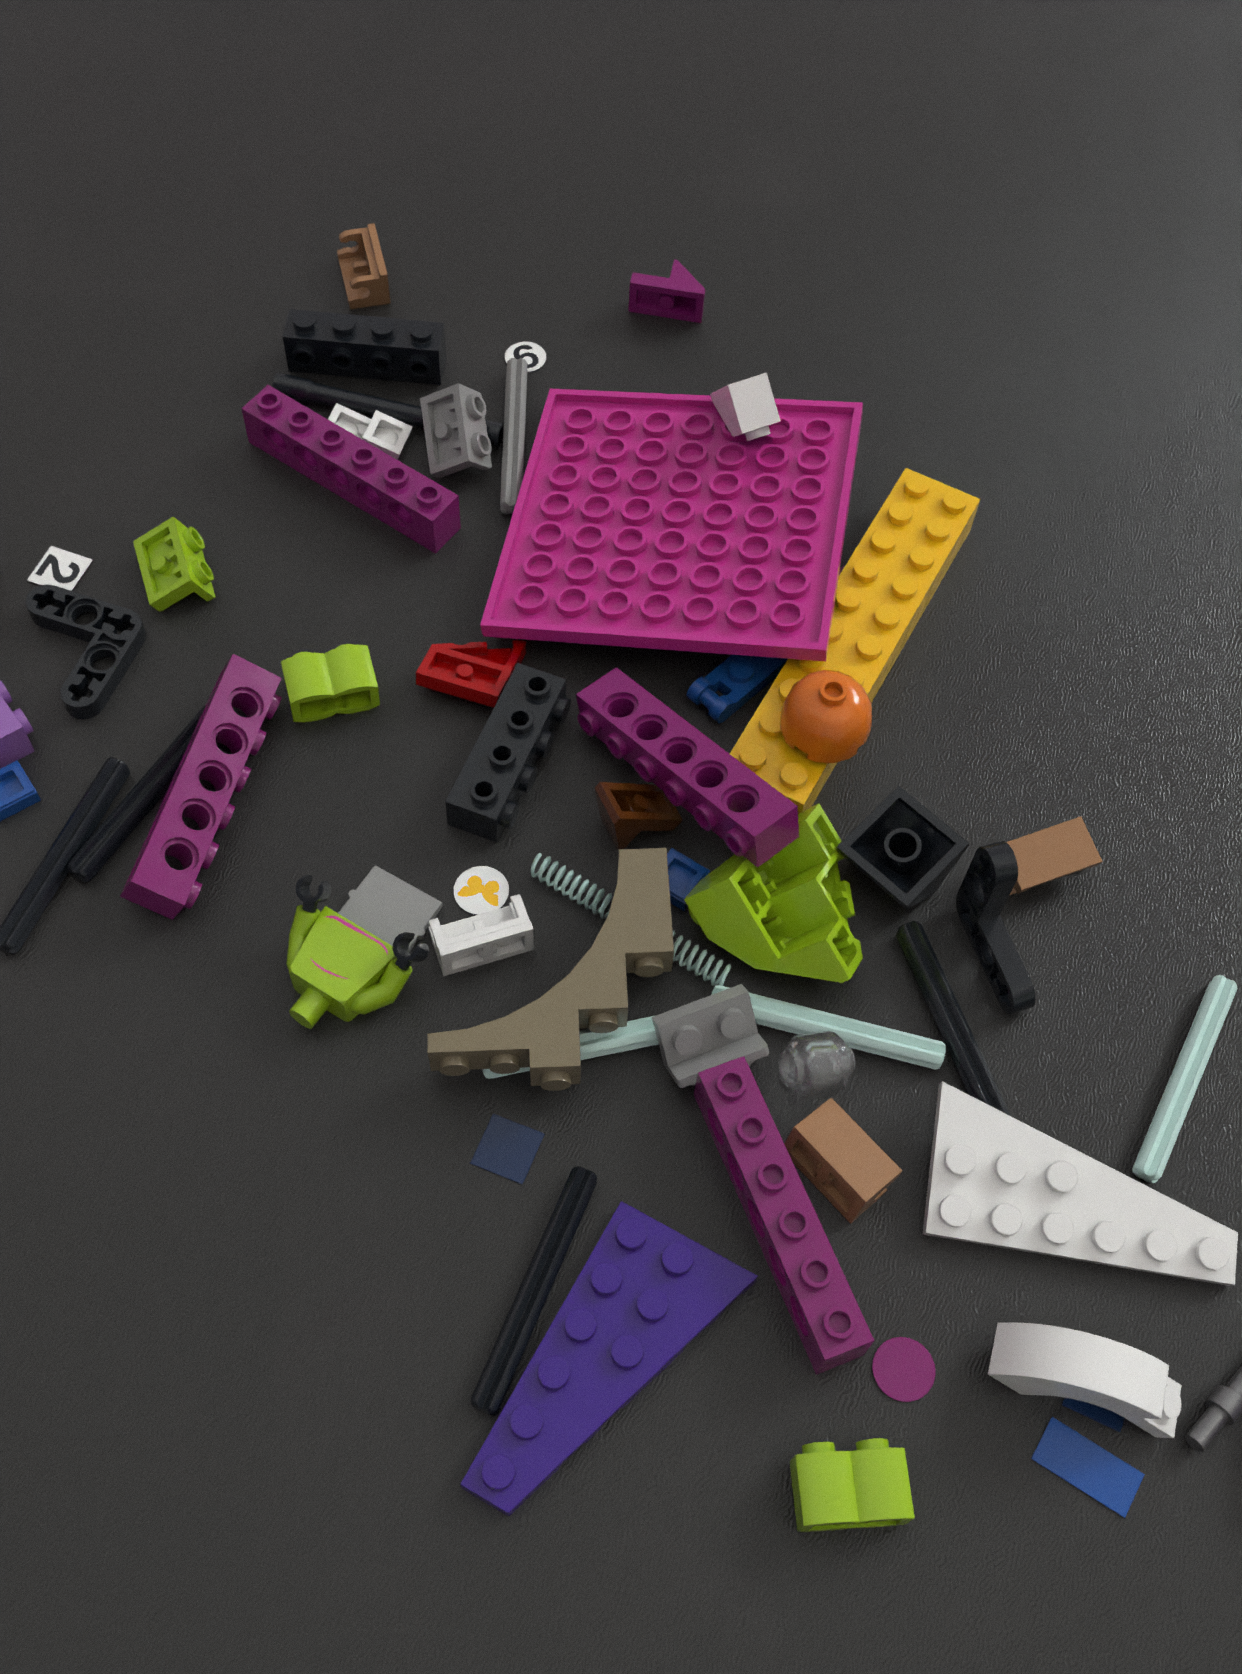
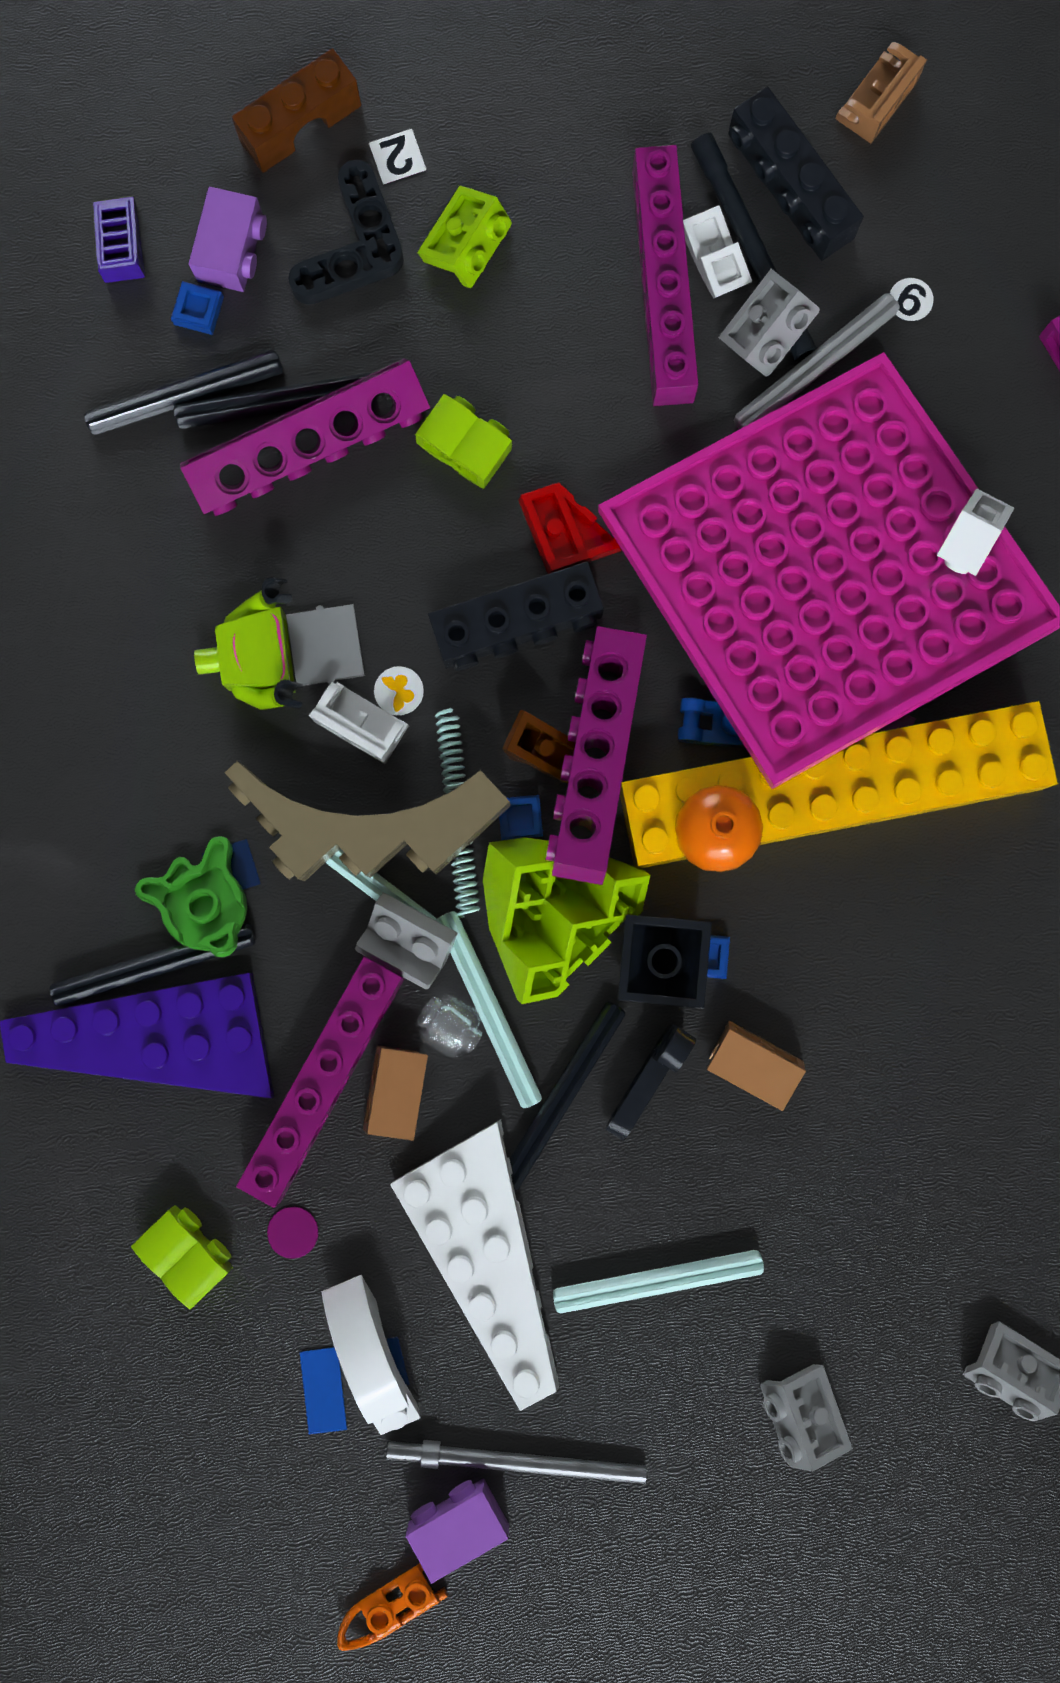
camera: 55 degrees right, 25 degrees up
none -> bright green tile [135,836,247,957]

